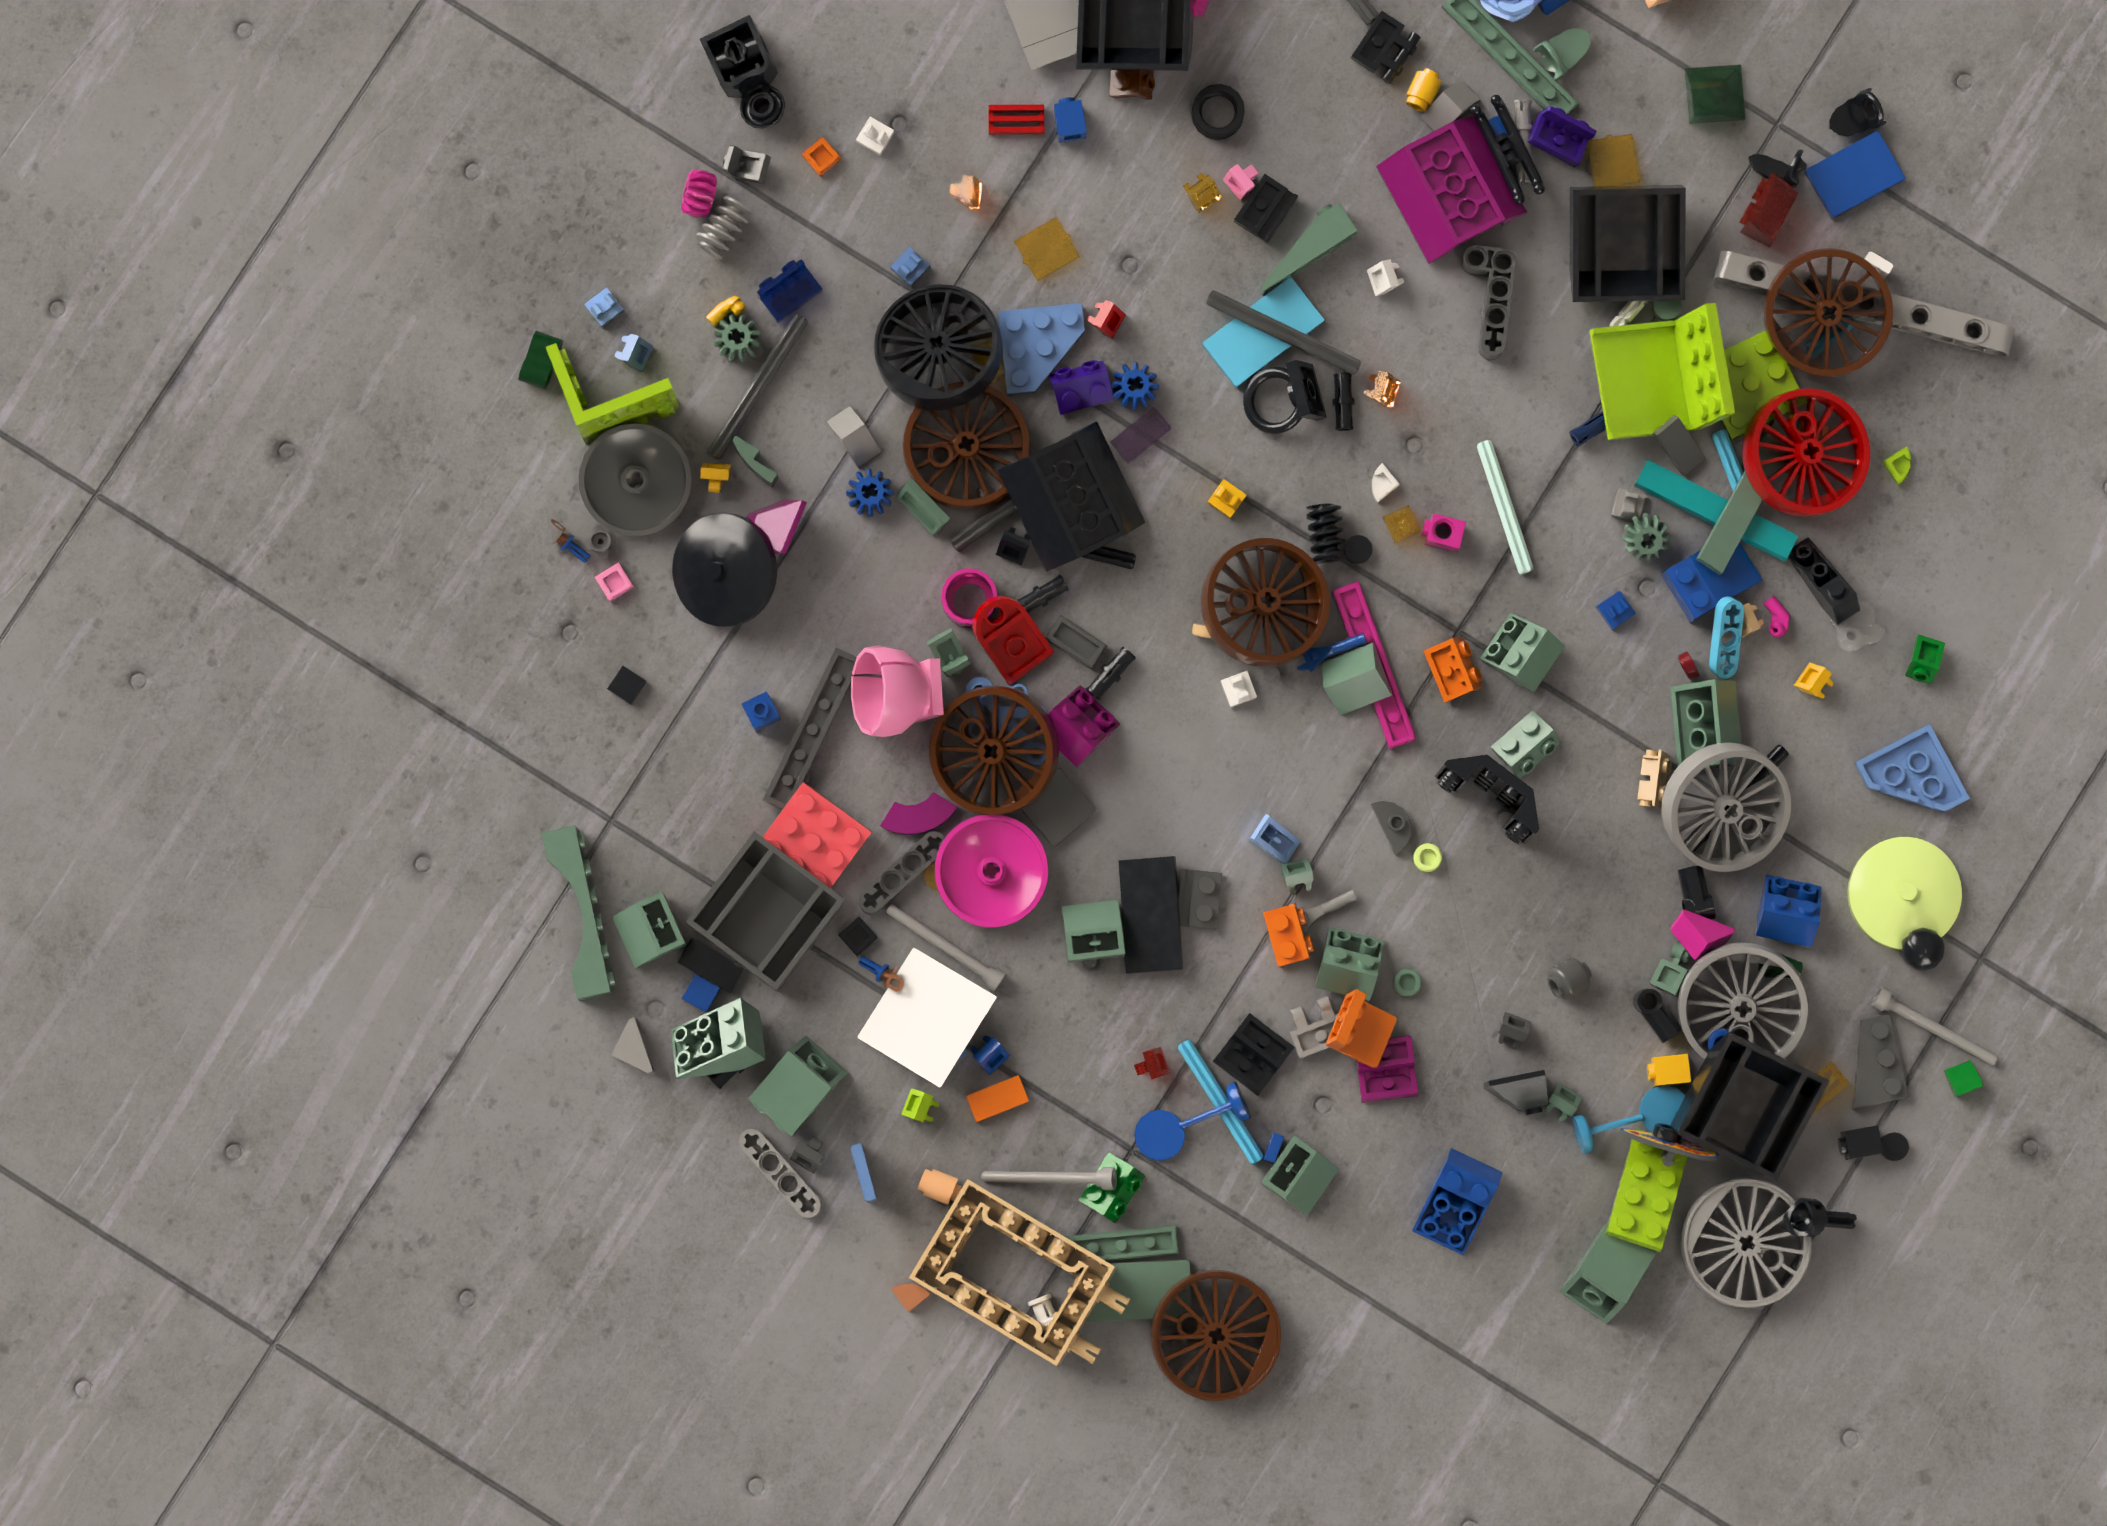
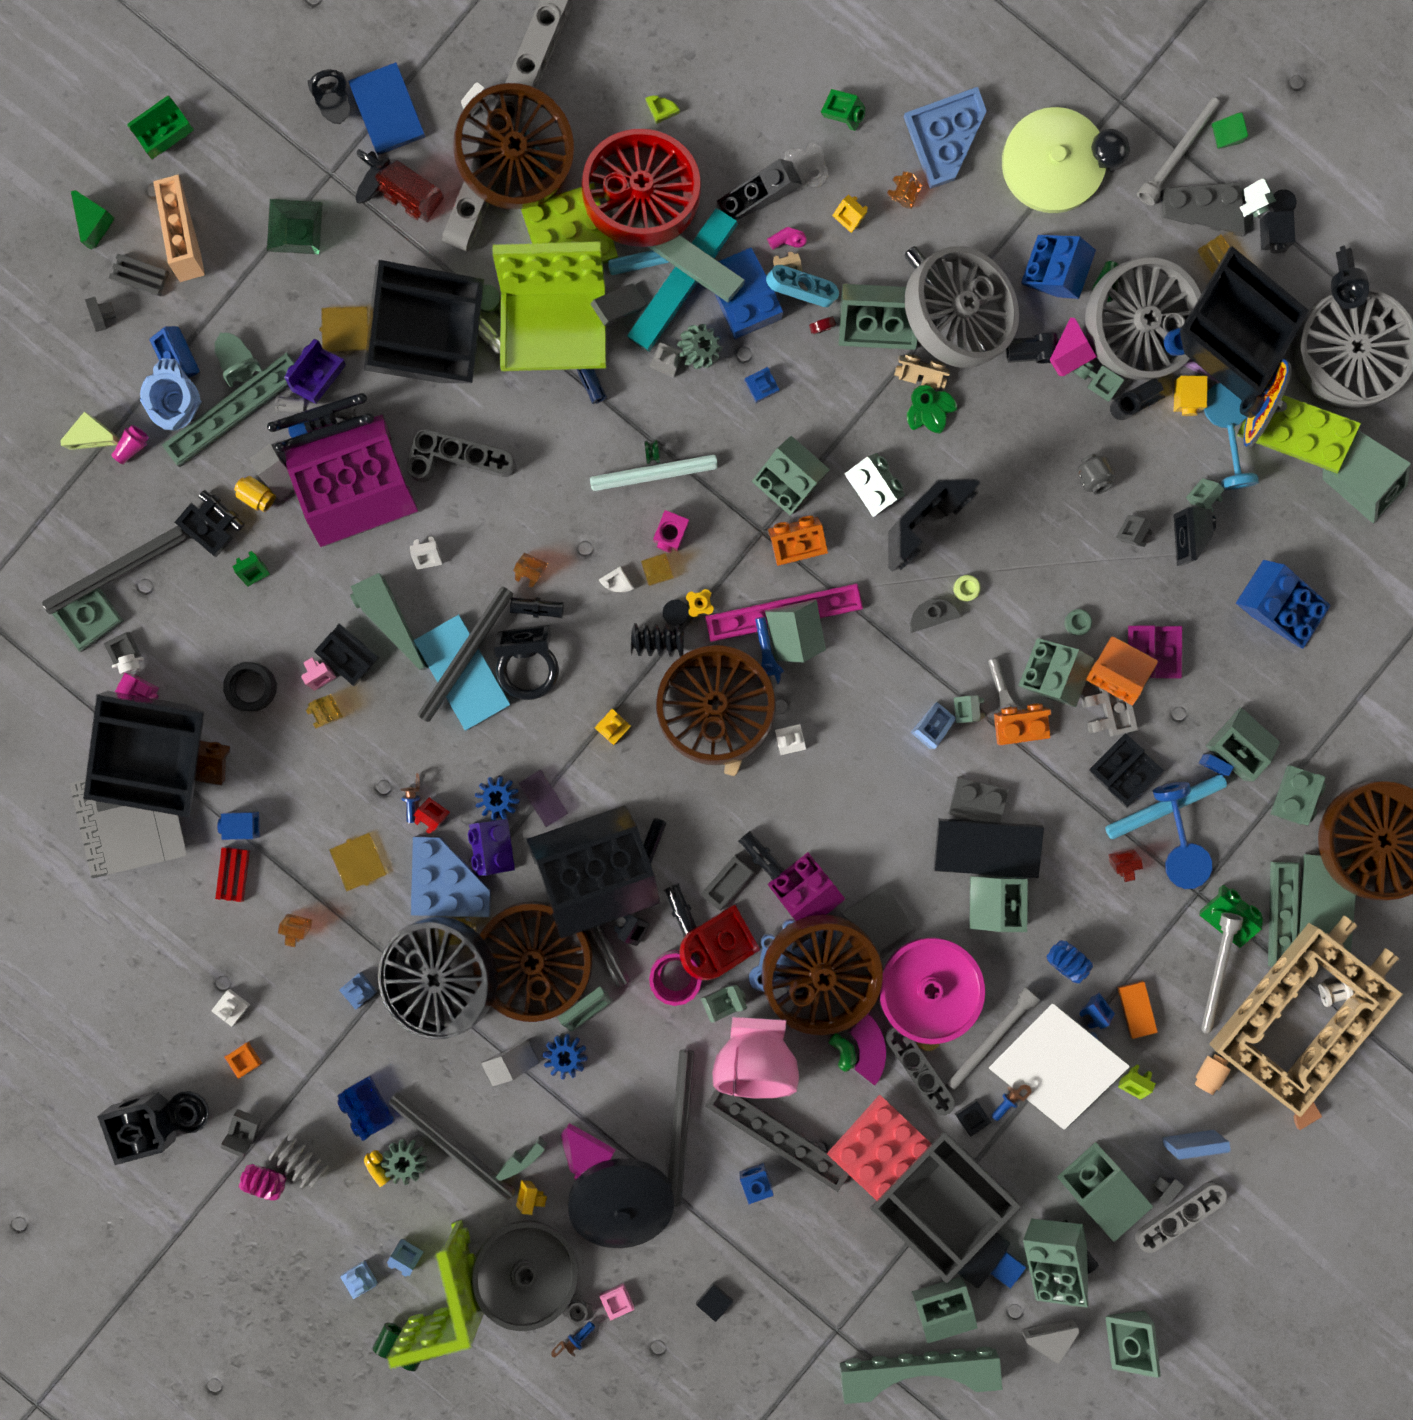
camera: 75 degrees left, 5 degrees up
none -> green tile [232,551,270,587]
none -> piece [400,773,420,823]
none -> dark green bush [644,439,660,464]
none -> dark grey axle [668,1049,695,1207]
none -> yellow plate [686,589,714,617]
none -> green arm [828,1033,856,1072]
none -> clear orange tile [887,171,922,209]
none -> green plate [906,385,957,434]
none -> blue gear [1046,940,1093,983]
none -> sand green slope [1105,1311,1161,1378]
none -> bracket [1240,179,1276,218]
none -> sand green bracket [1271,765,1326,826]

